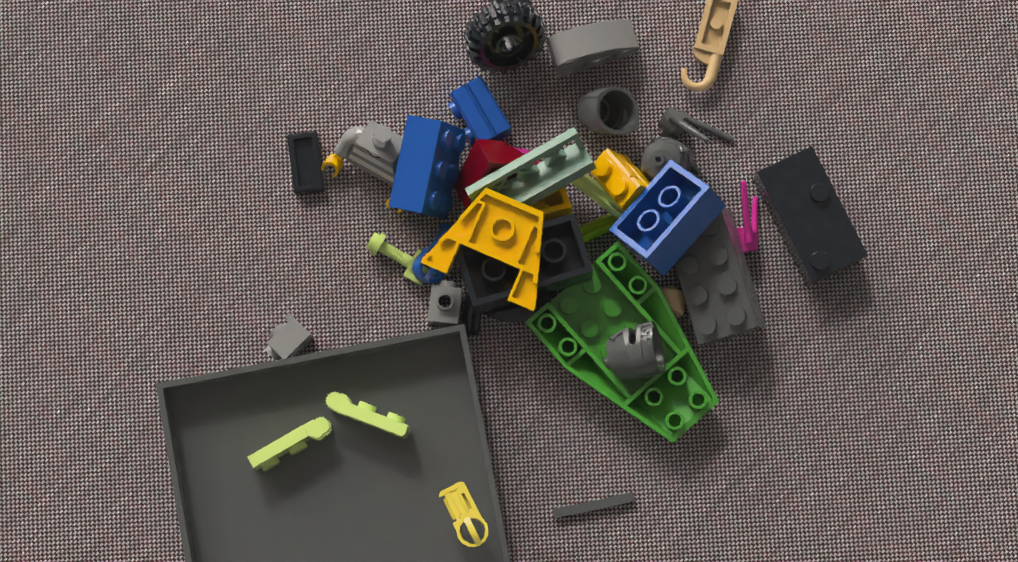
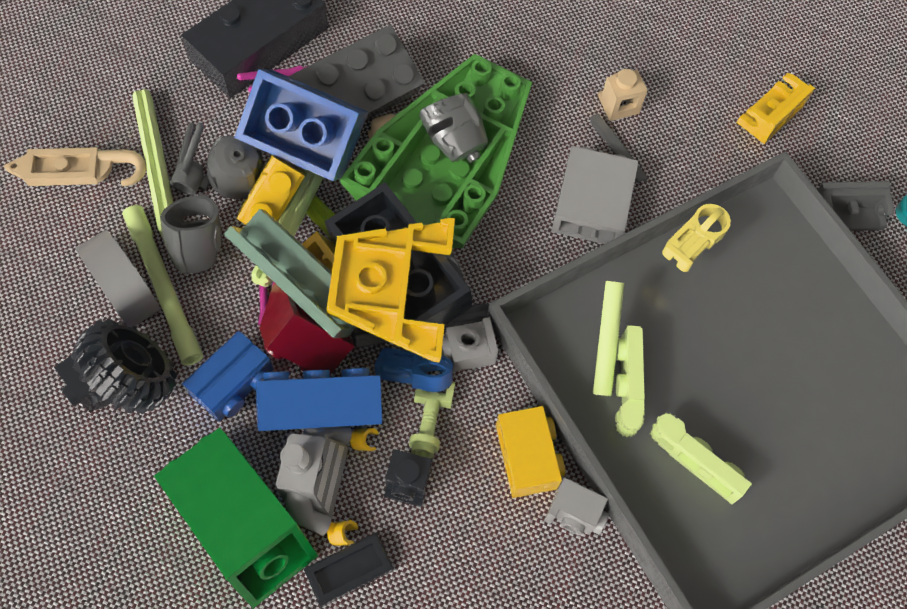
camera: 115 degrees left, 15 degrees down
none -> yellowish green piece [122,205,204,366]
none -> yellowish green axle [132,89,173,236]
none -> green slope [154,427,318,609]
none -> black brick [384,449,432,507]
none -> yellow brick [495,406,565,498]
none -> light grey brick [551,146,639,244]
none -> yellowish green piece [593,281,625,396]
none -> tan brick [598,69,648,121]

